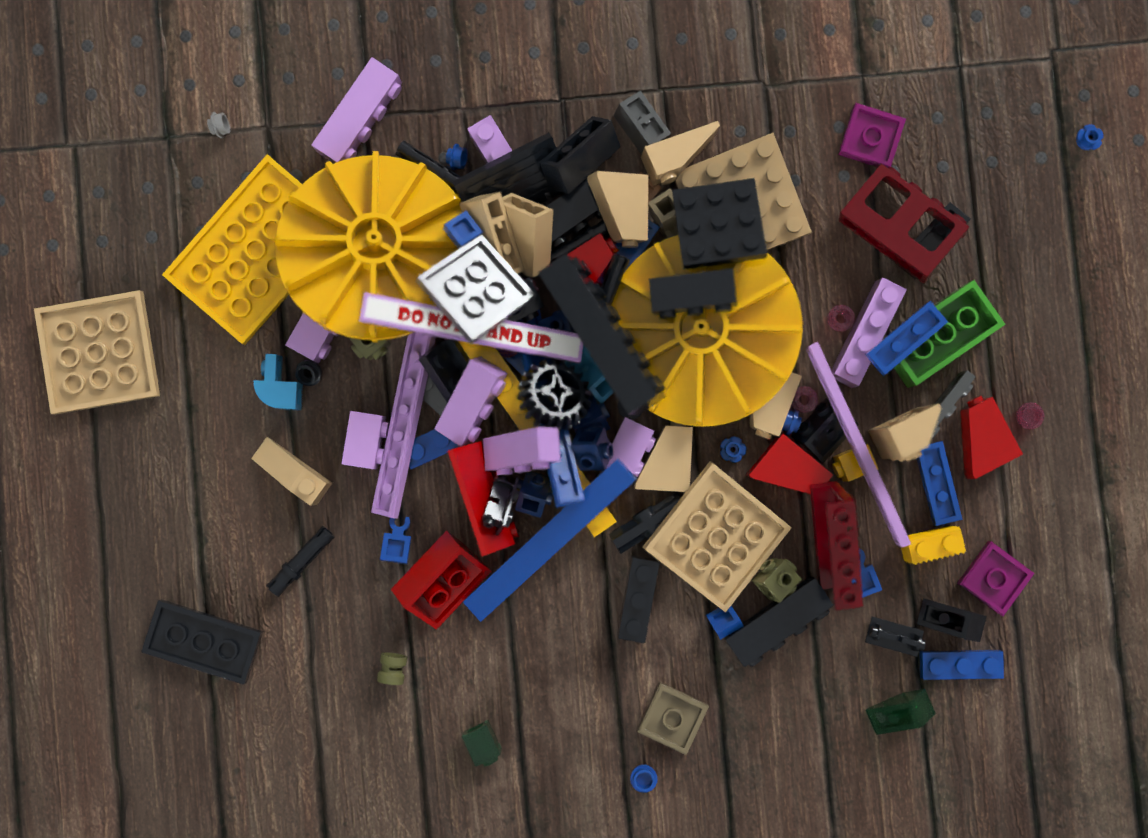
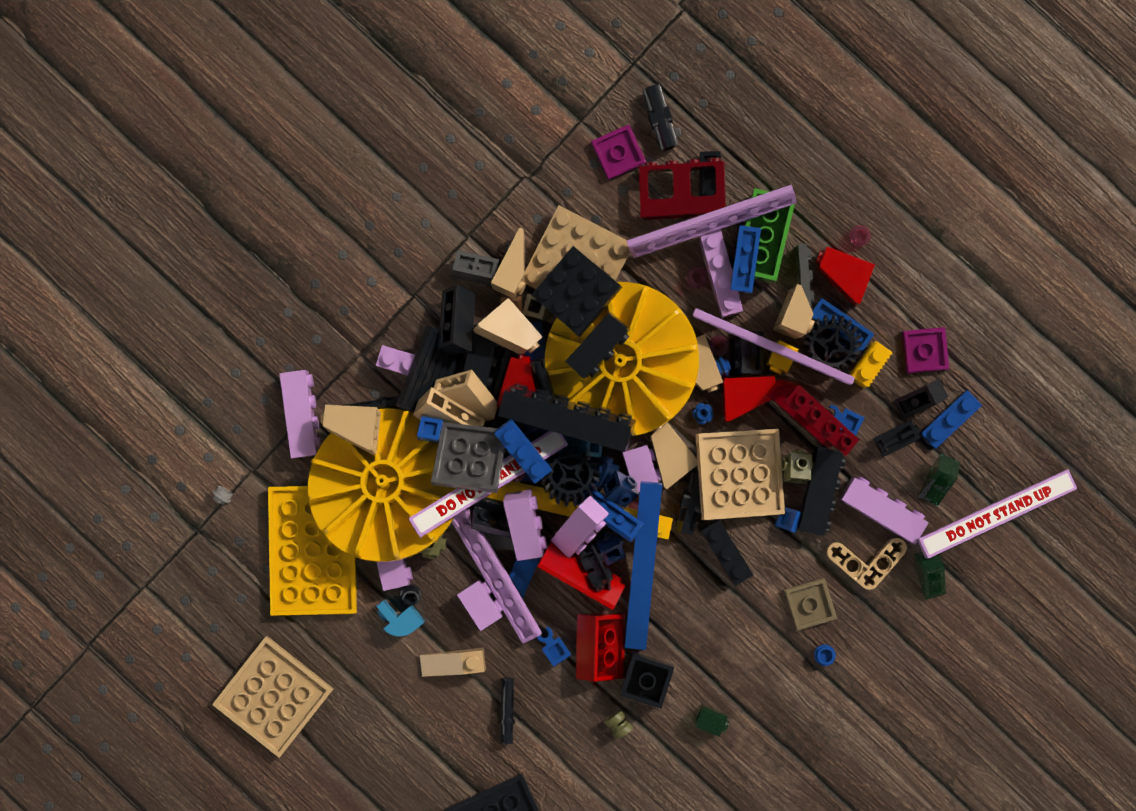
camera: 40 degrees left, 0 degrees up
blue plate [446,144,467,170] -> none
blue plate [1076,124,1104,150] -> none
none -> tan slope [321,405,381,455]
none -> blue plate [494,419,552,483]
none -> black brick [619,651,675,709]
none -> lavender tile [627,185,797,258]
none -> black piece [642,85,678,151]
none -> black gear [803,314,862,371]
none -> tan beam [826,538,907,590]
none -> lavender brick [839,476,929,545]
none -> clear green slope [915,552,946,600]
none -> tile [917,469,1077,559]

